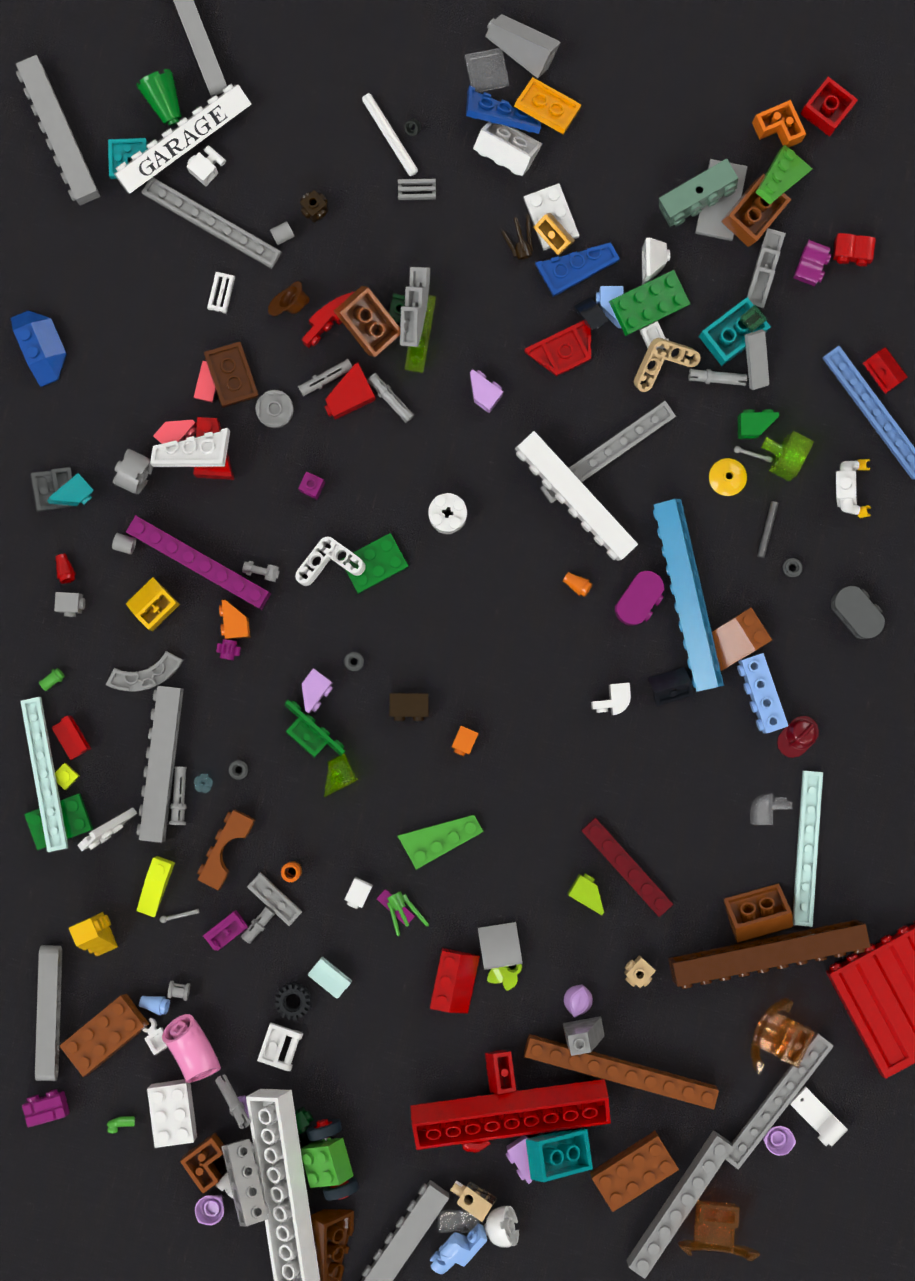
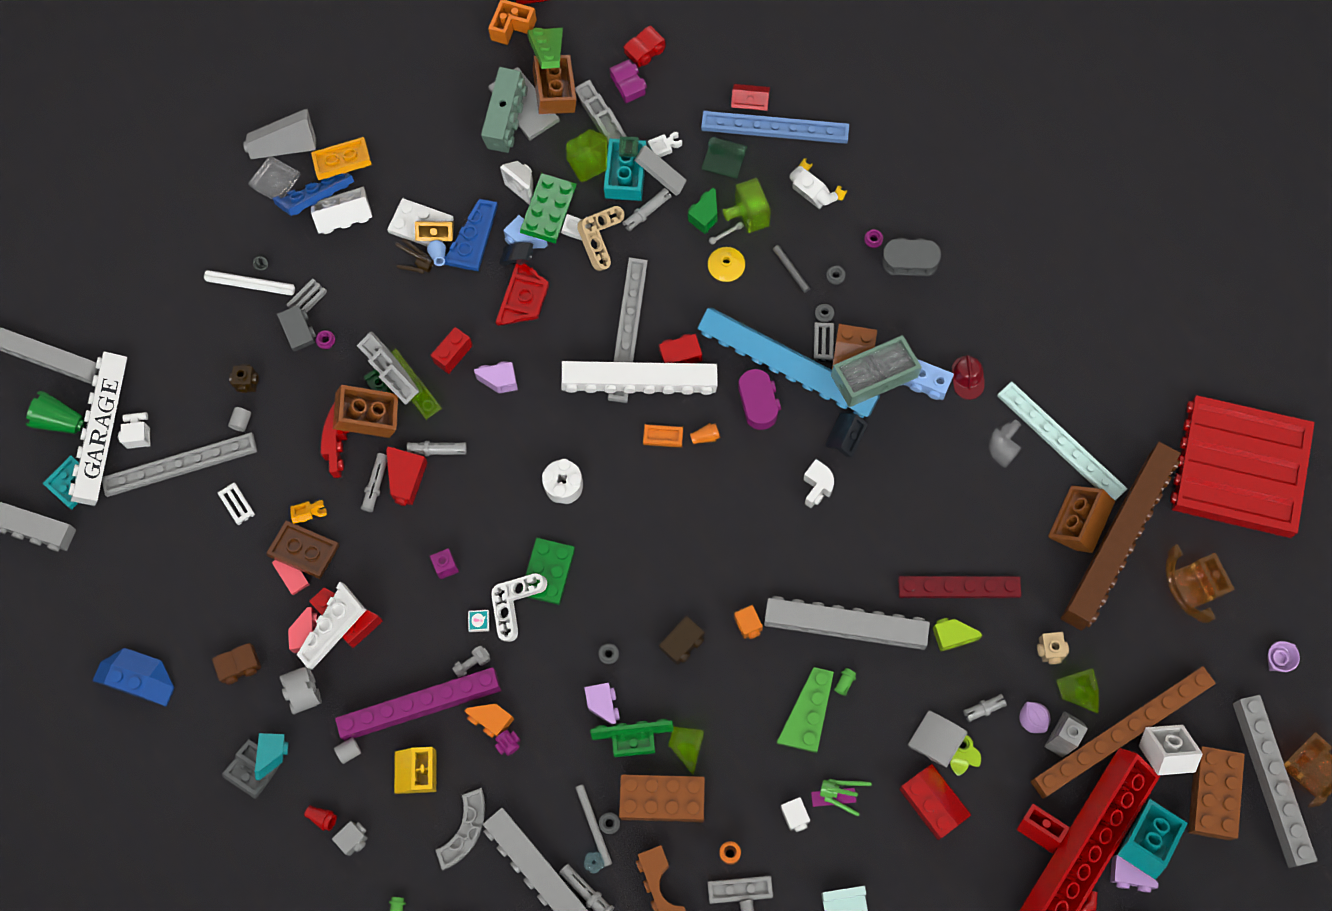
camera: 40 degrees left, 15 degrees down
light grey tile [255,390,294,428] -> none
reddish brown piece [268,281,310,316] -> none
light grey plate [726,1033,833,1170] -> none
white door [789,1086,848,1146] -> none
none -> reddish brown brick [212,643,261,685]
none -> dark grey brick [277,305,317,352]
none -> light orange plate [290,500,327,524]
none -> magenta plate [316,330,335,349]
none -> light blue cone [427,240,446,266]
none -> red brick [431,327,473,374]
none -> tile [468,610,490,632]
none -> clear neon green slope [566,129,607,182]
none -> light grey bar [576,785,612,867]
none -> dark orange brick [619,775,705,822]
none -> orange tile [643,424,683,447]
none -> white plate [648,132,682,157]
none -> red brick [659,334,702,364]
none -> clear green hinge [702,137,747,179]
none -> light grey brick [764,596,930,650]
none -> light grey tile [814,323,834,361]
none -> dark grey plate [815,304,834,323]
none -> brick [831,335,922,408]
none -> bright green pin [834,668,856,696]
none -> magenta plate [864,229,883,248]
none -> light grey pin [963,694,1007,722]
none -> clear neon green slope [1057,668,1099,713]
none -> white brick [1139,725,1203,775]

